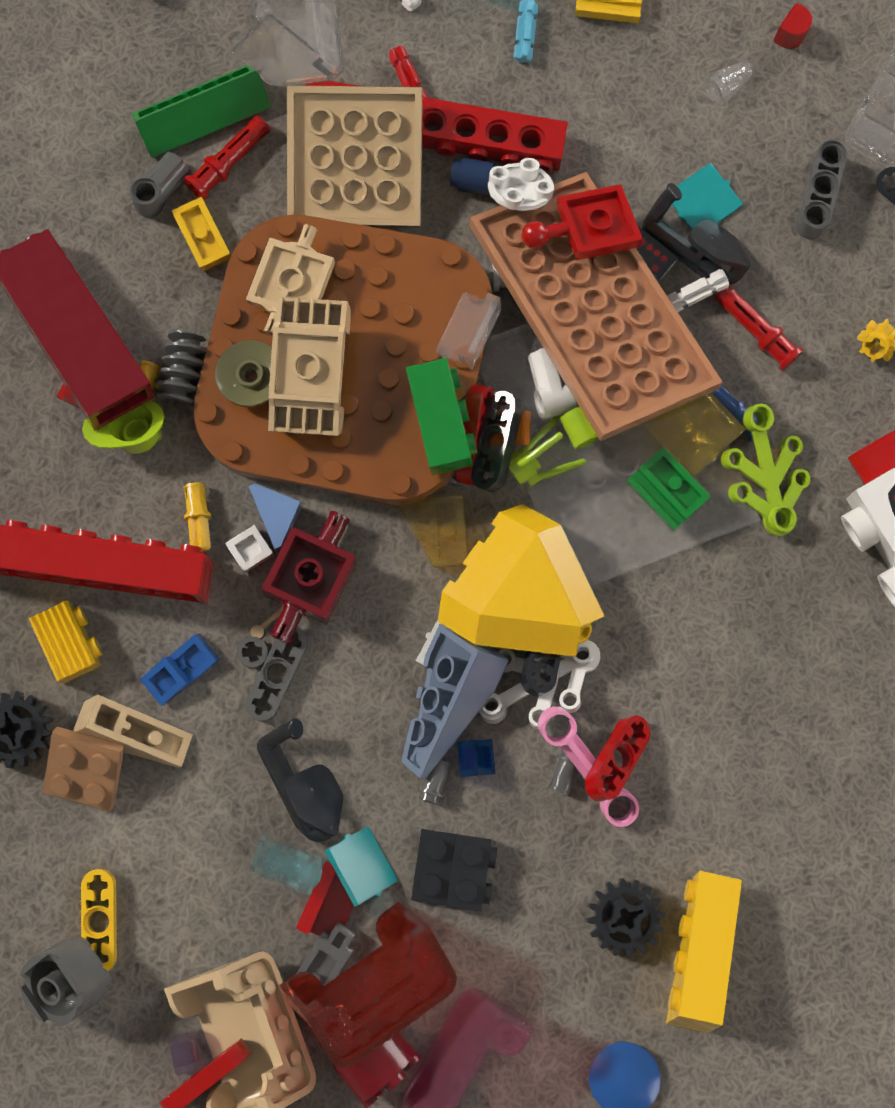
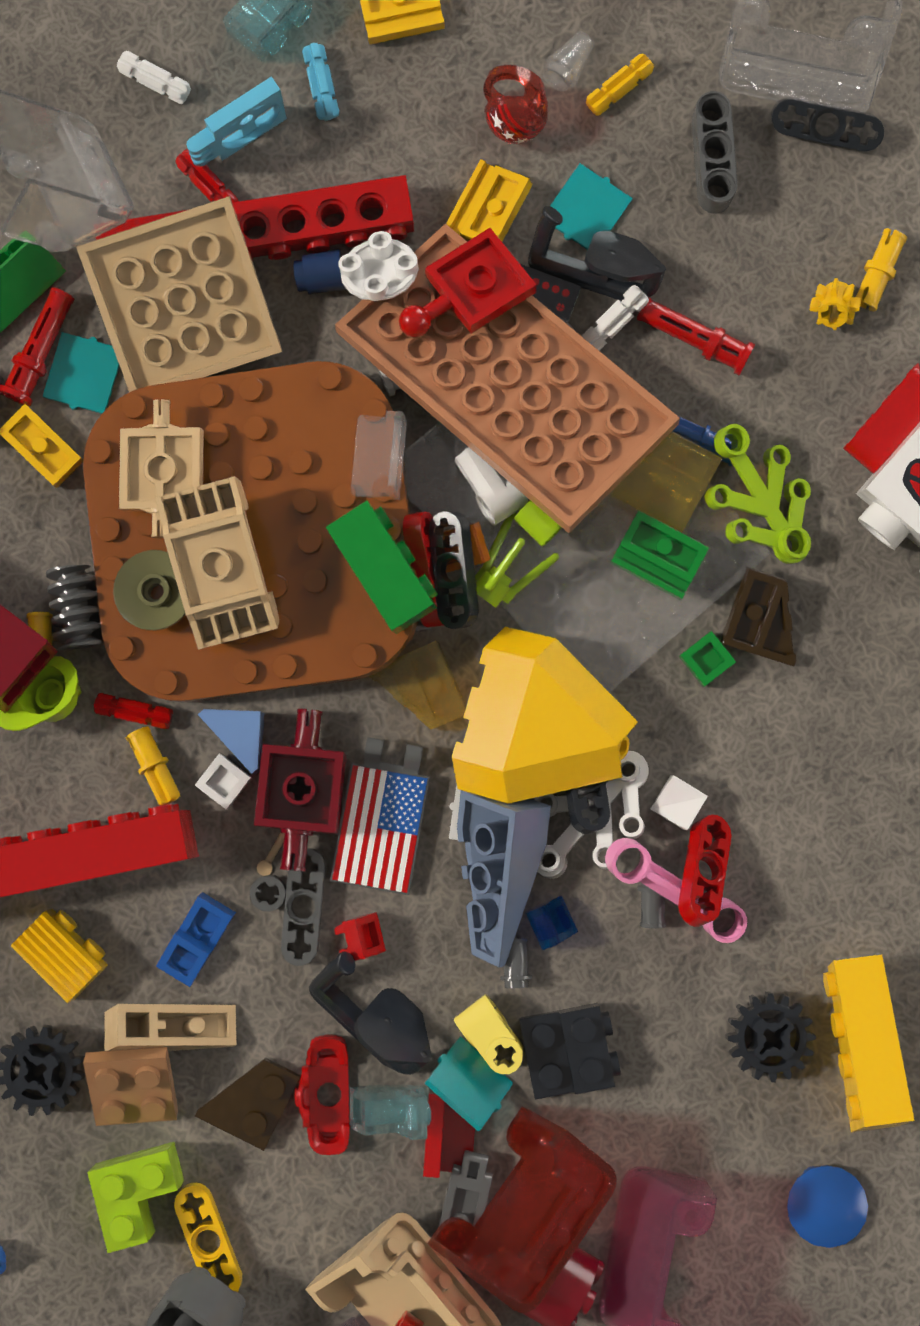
camera: 15 degrees left, 5 degrees up
none -> teal piece [42,332,120,414]
none -> lime brick [87,1142,184,1253]
none -> red axle [94,693,173,729]
none -> medium azure piece [186,76,287,166]
none -> dark brown wing [195,1058,301,1151]
none -> red piece [294,1034,350,1155]
none -> tile [330,737,430,895]
none -> red tile [334,912,386,961]
none -> yellow plate [446,159,532,242]
none -> light yellow piece [454,994,524,1075]
none -> clear red helmet [483,65,549,144]
none -> yellow axle [586,53,654,116]
none -> white slope [650,775,708,831]
none -> green plate [679,631,736,687]
none -> dark brown wing [720,567,796,667]

